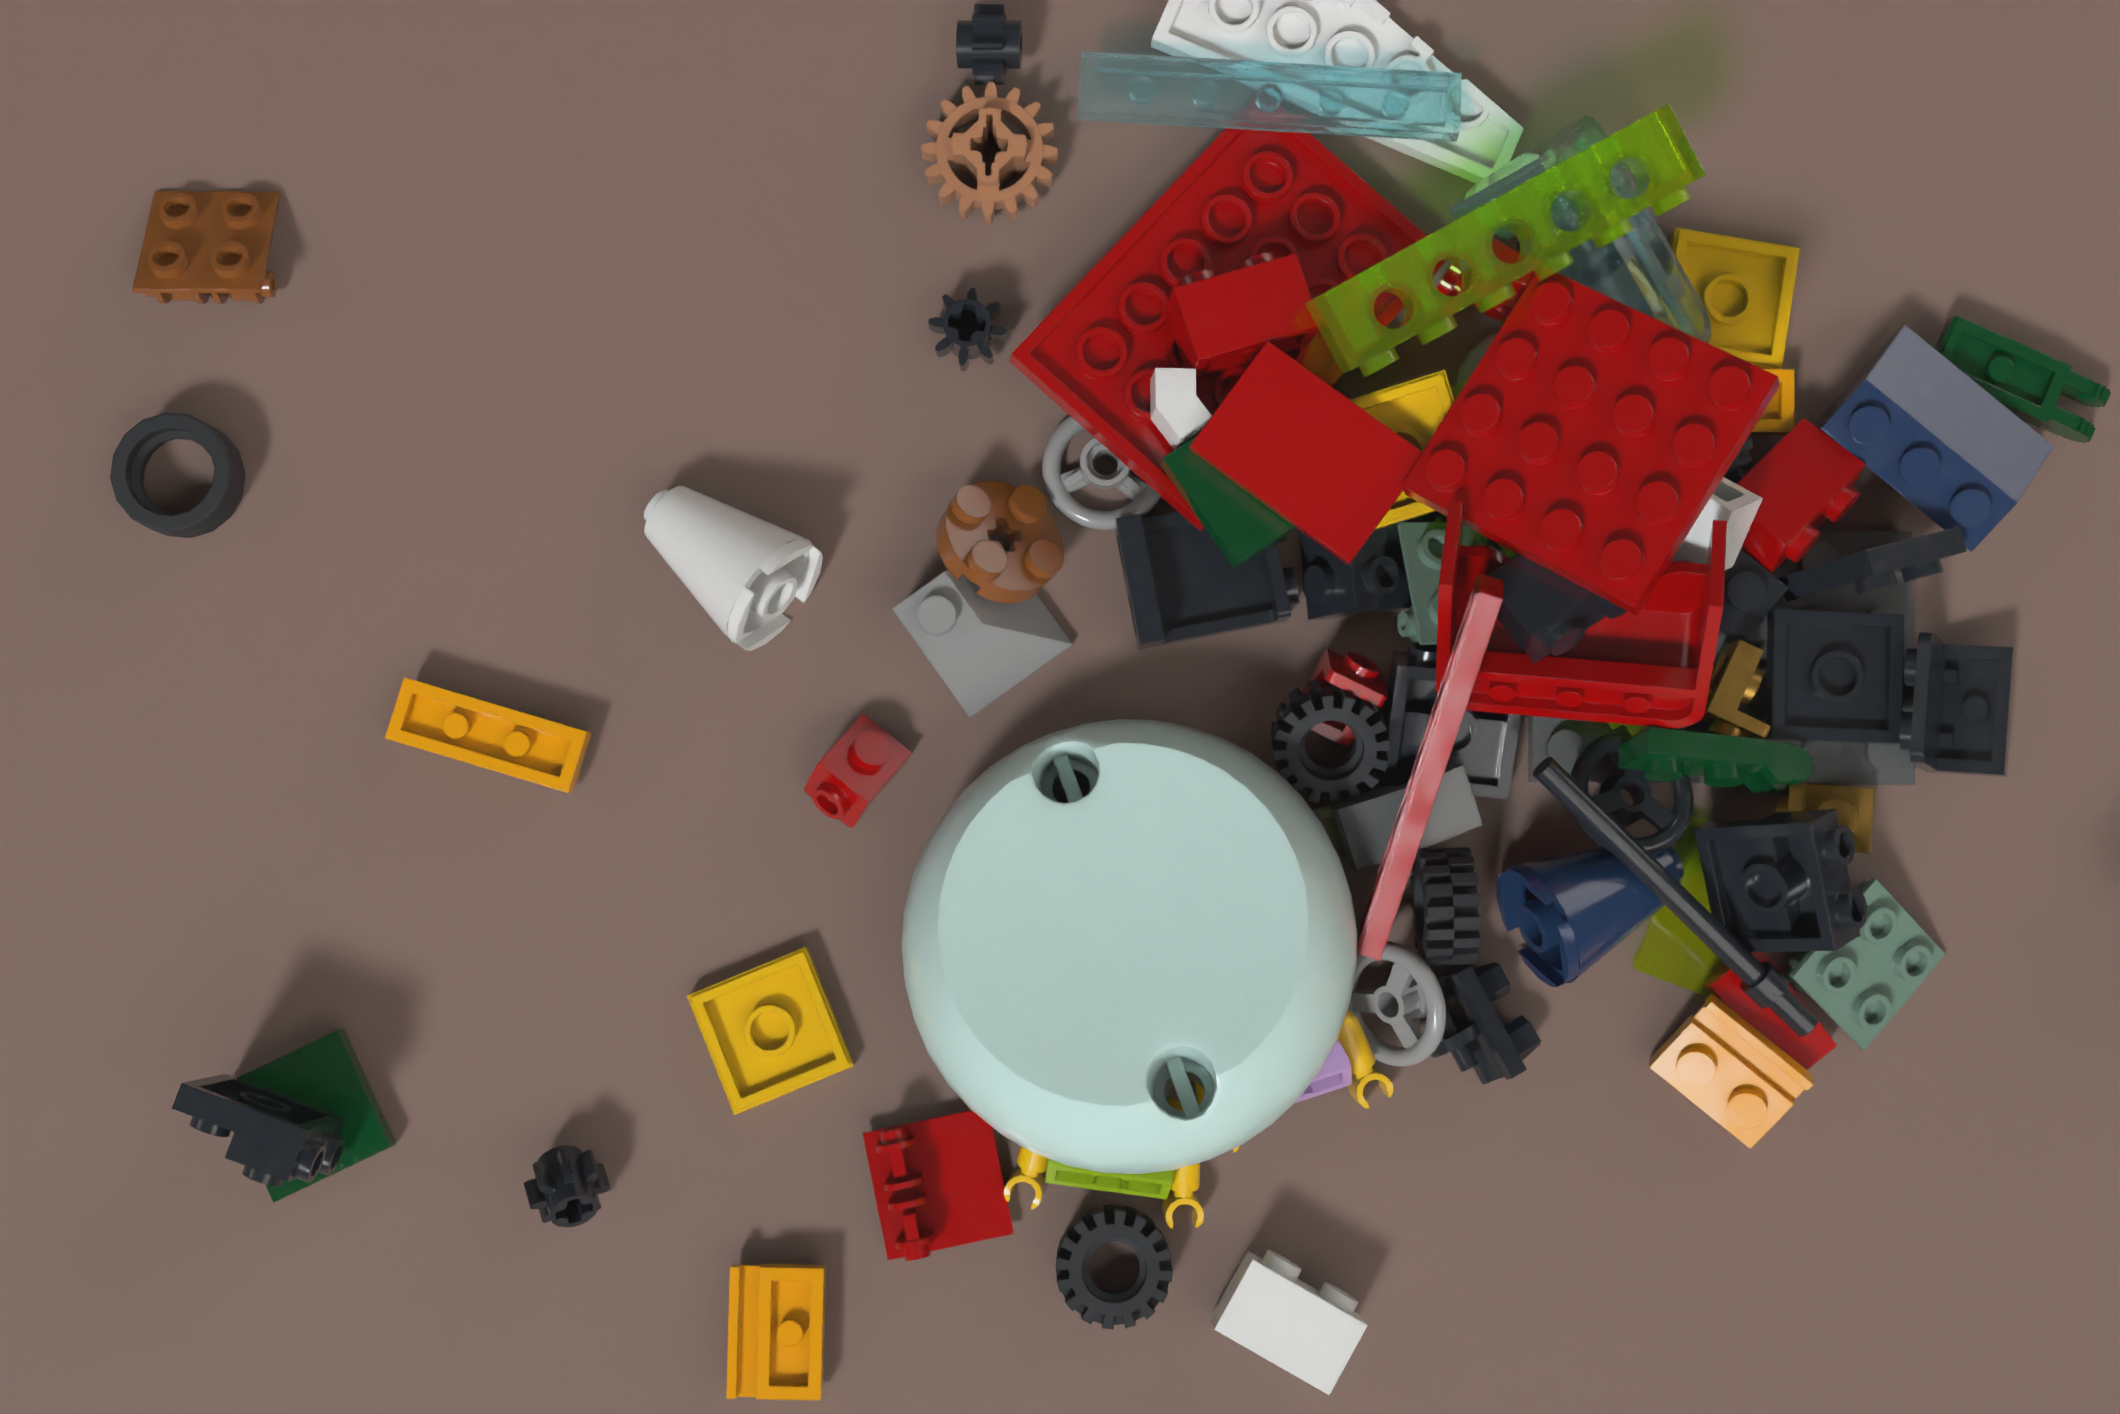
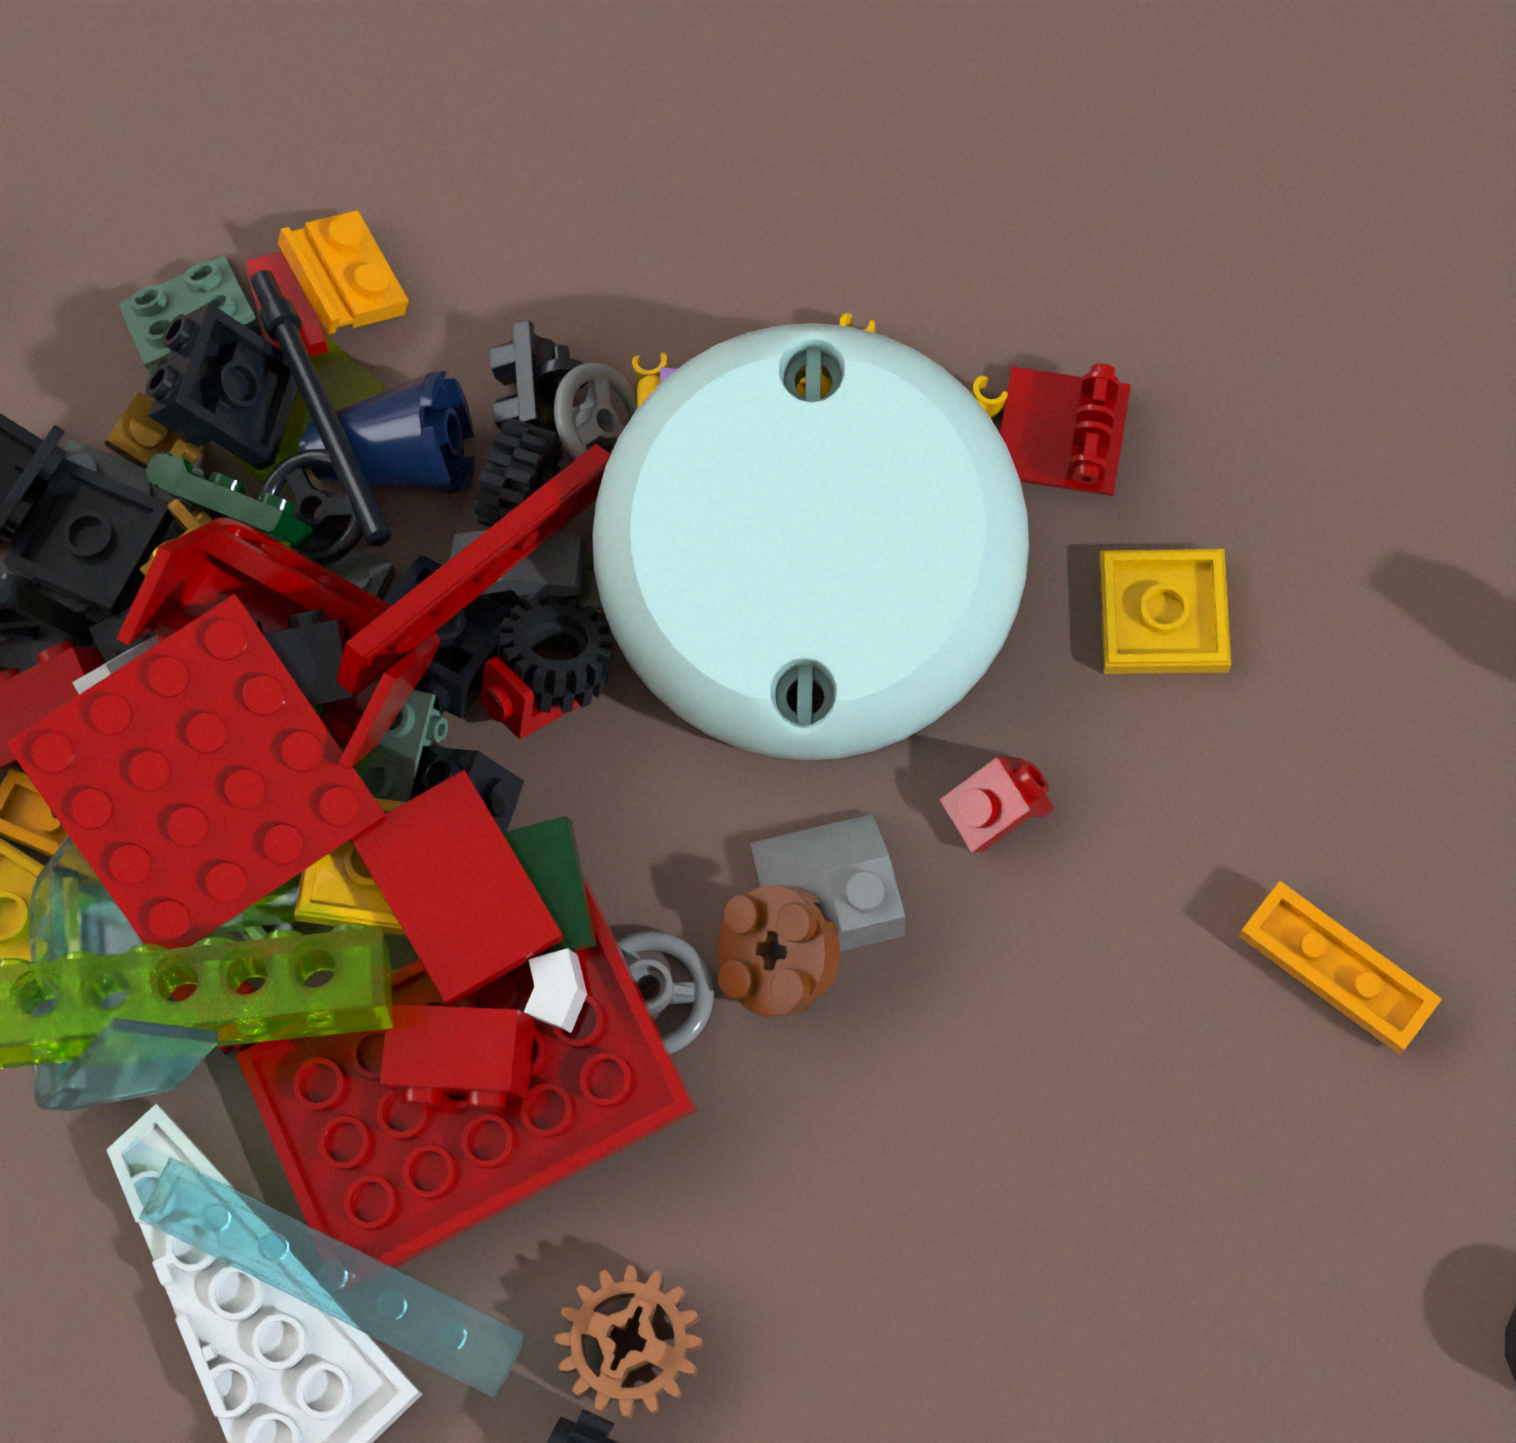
camera: 150 degrees left, 15 degrees down
black gear [524,1145,611,1228] -> none
white cone [644,486,823,651] -> none
light orange plate [726,1263,826,1400] -> none
black gear [928,288,1007,371] -> none
black tyre [1056,1204,1173,1330] -> none
black panel [1115,512,1299,650] -> none
white brick [1210,1250,1368,1395] -> none

